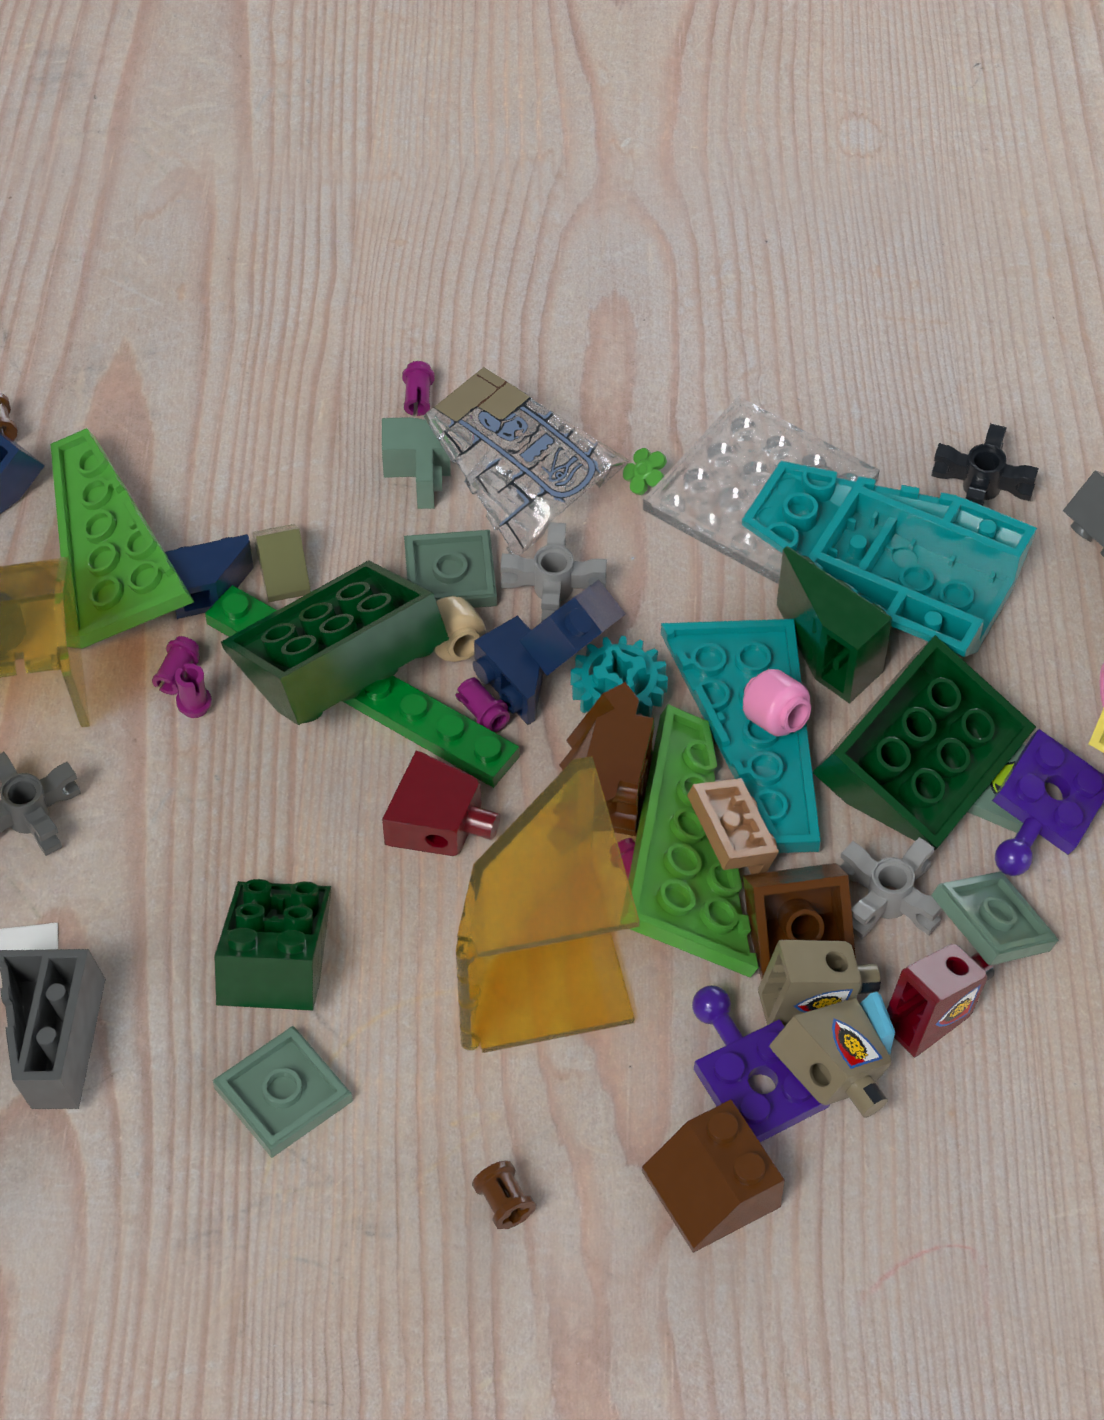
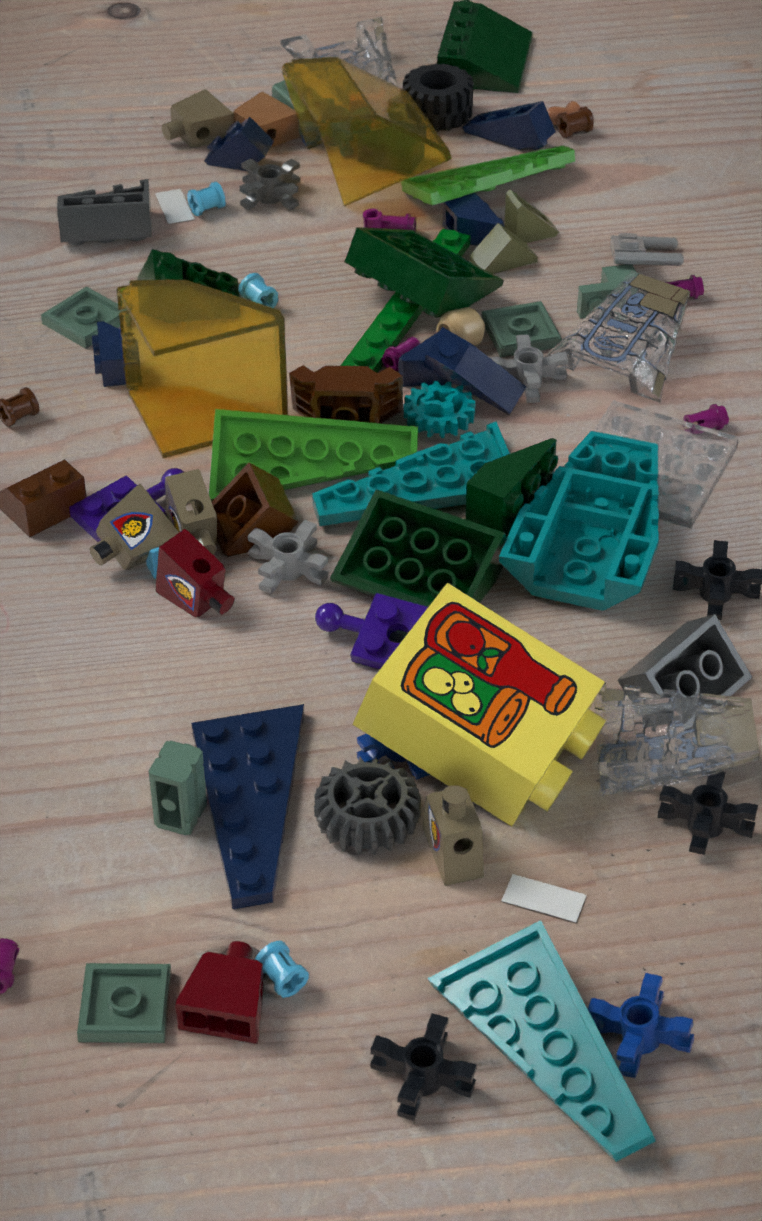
camera: 80 degrees right, 10 degrees down
dark red torso [382,750,500,856] -> none
bright green plant [623,448,667,495] -> none
medium nougat bracket [687,778,779,874] -> none
bright pink head [743,669,811,736] -> none
sand green tile [931,871,1059,966] -> none
none -> dark blue slope [92,321,142,387]
none -> medium azure bush [187,182,226,216]
none -> medium azure bush [239,273,279,313]
none -> olive slope [504,189,559,243]
none -> light grey plate [610,233,684,266]
none -> magenta pin [683,404,729,436]

